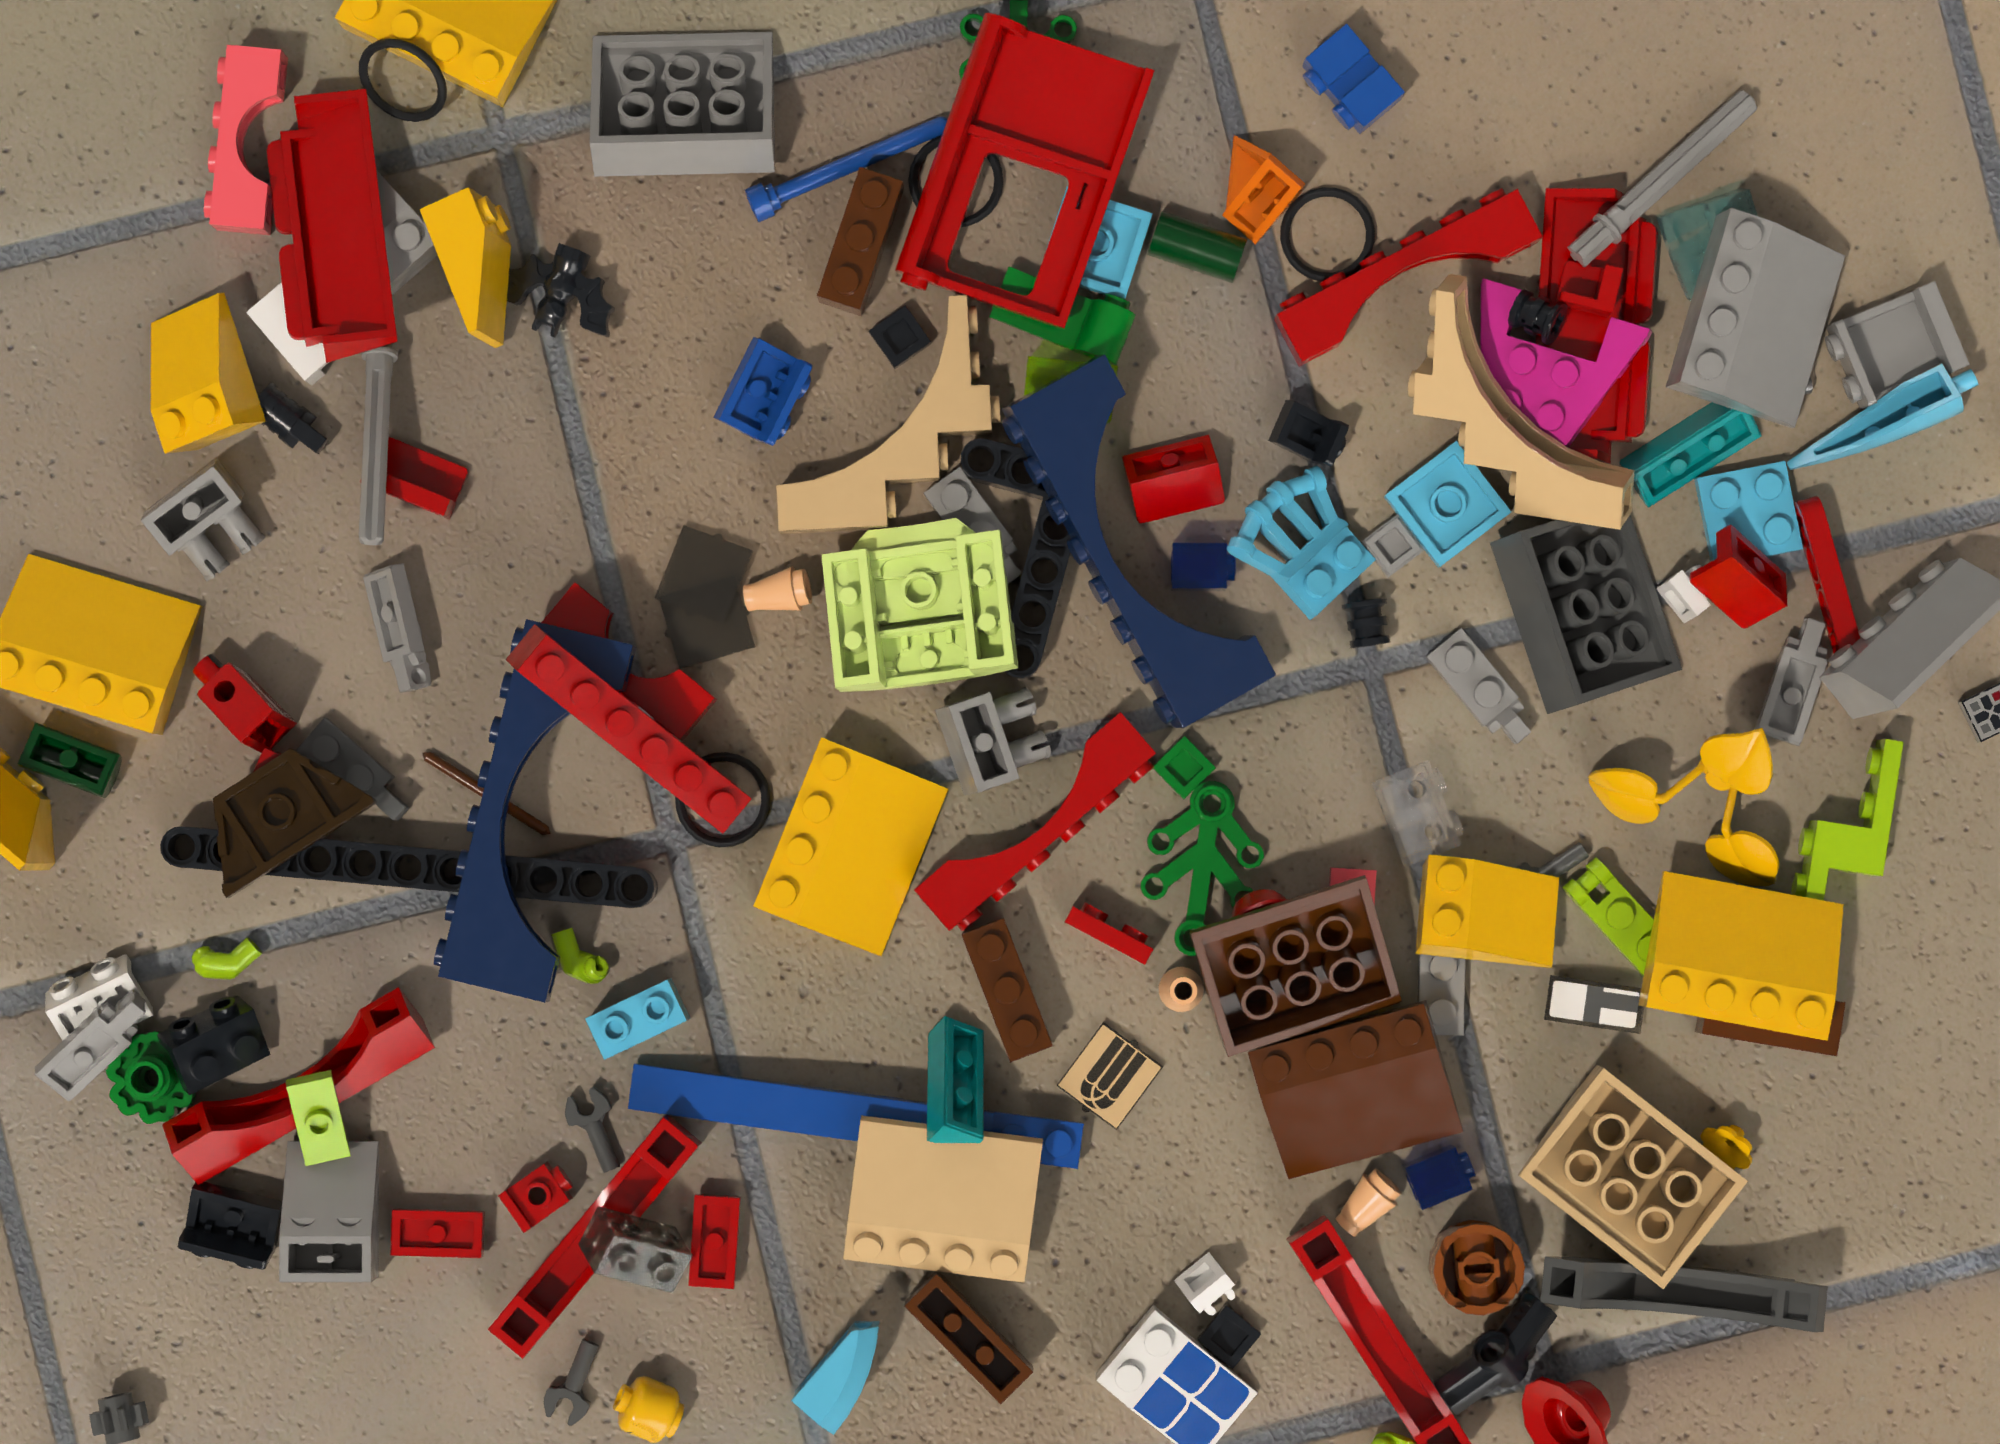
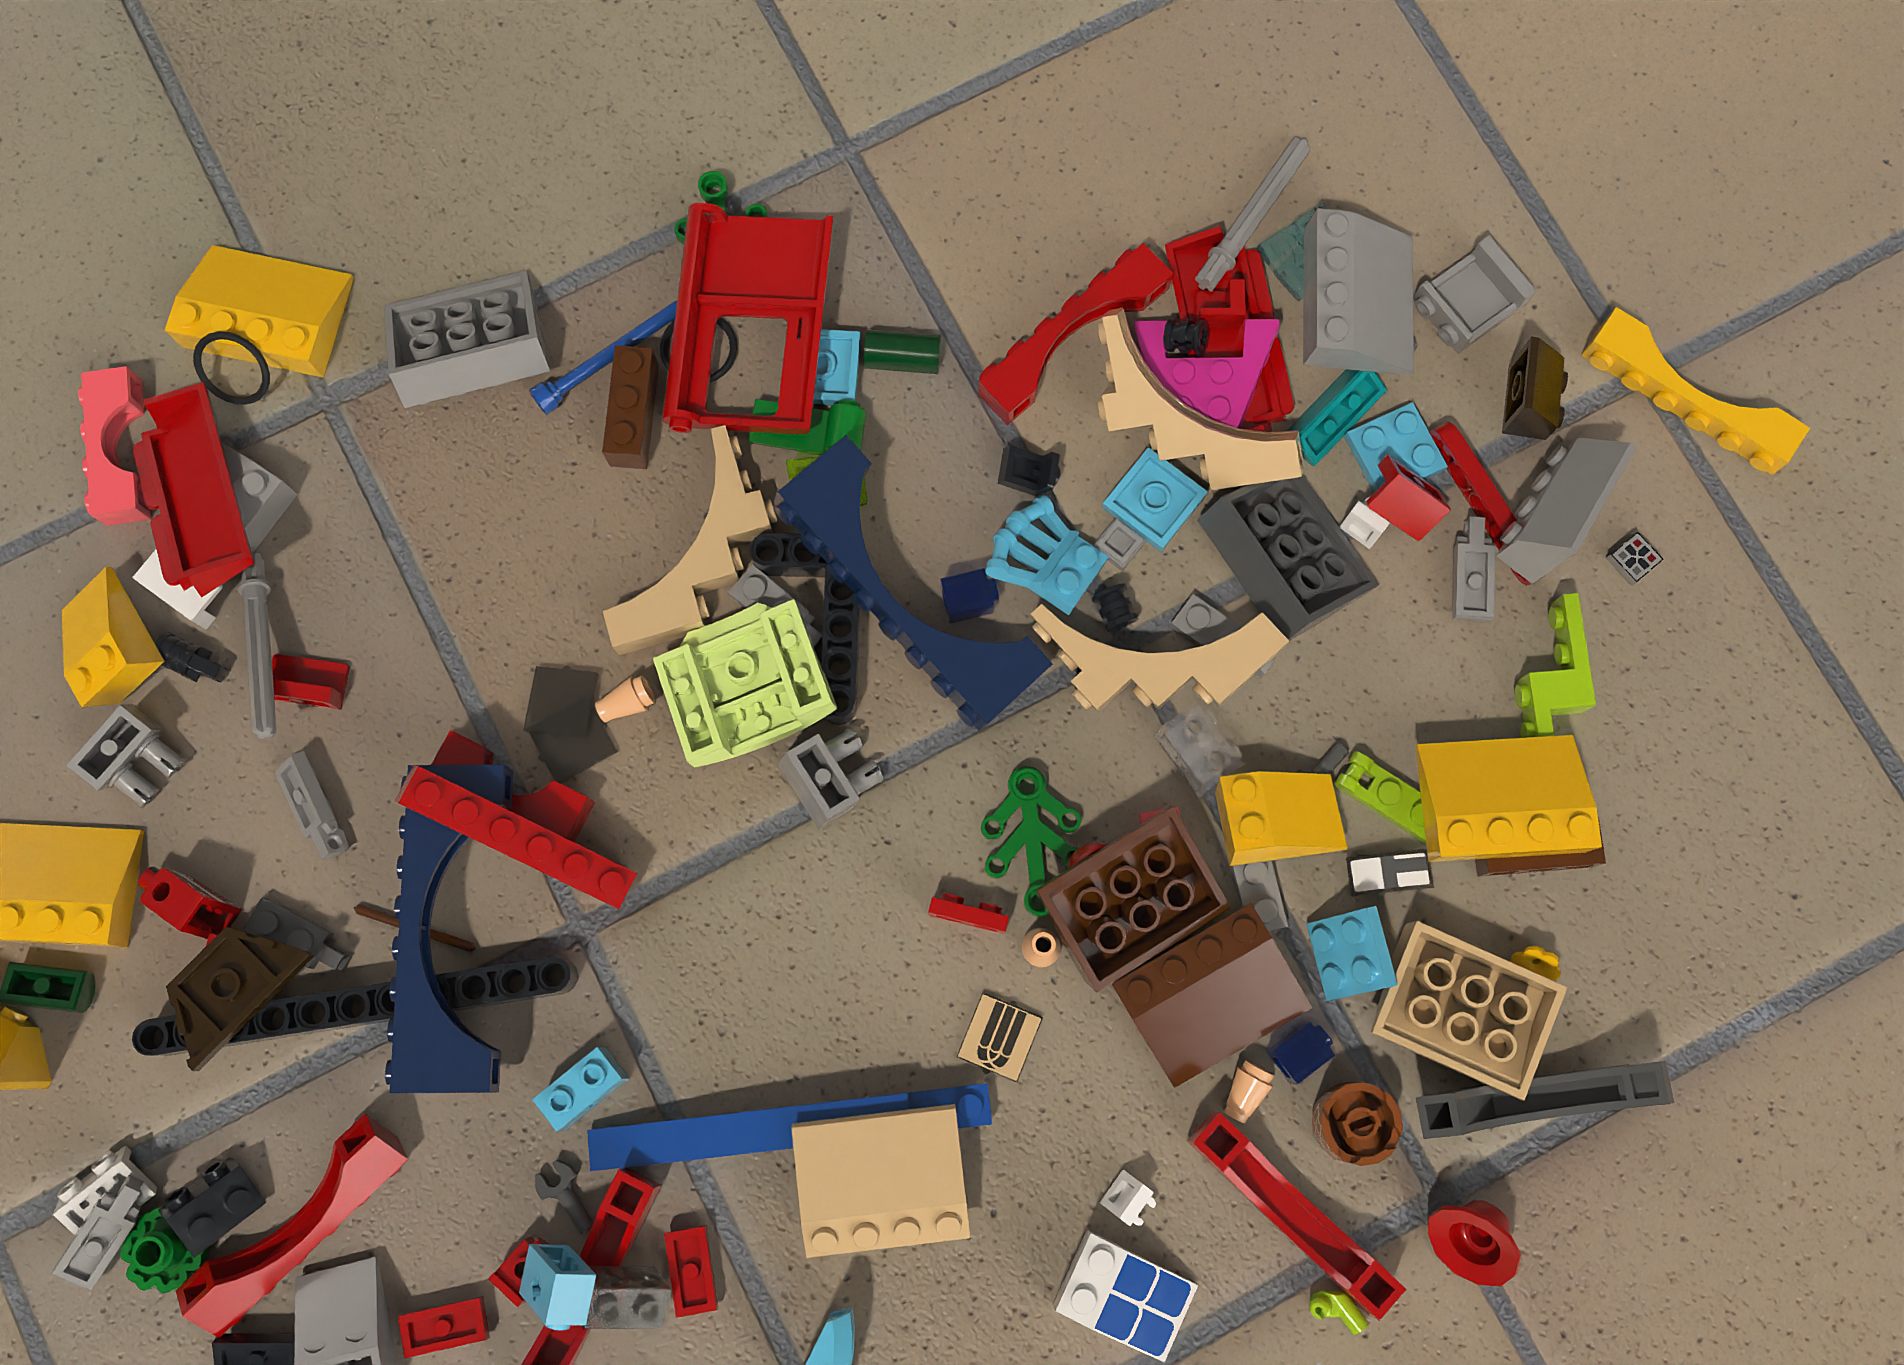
camera: 15 degrees left, 10 degrees down
lime arm [192,937,263,980] -> none
lime plate [286,1070,351,1166] -> none
yellow slope [420,187,511,348] -> none
black animal [507,243,615,338] -> none
lime arm [551,928,609,984] -> none
black tyre [675,752,771,848] -> none
blue bracket [713,337,813,446] -> none
yellow slope [753,737,949,956] -> none
black tile [869,305,931,369] -> none
reddish brown brick [904,1271,1033,1404] -> none
red arch [914,712,1156,932] -> none
teal slope [927,1016,984,1143] -> none
reddish brown brick [961,918,1053,1063] -> none
red panel [1122,435,1225,524] -> none
green tile [1153,736,1216,800] -> none
black tile [1197,1303,1261,1369] -> none
orange slope [1222,135,1305,245] -> none
black tyre [1280,187,1375,282] -> none
blue brick [1302,24,1405,134] -> none
black piece [1434,1293,1557,1415] -> none
yellow plant [1588,728,1779,886] -> none
medium azure piece [1786,364,1979,470] -> none
none -> medium azure brick [519,1244,596,1330]
none -> tan arch [1031,604,1289,712]
none -> medium azure plate [1306,906,1398,1001]
none -> dark brown slope [1502,336,1568,440]

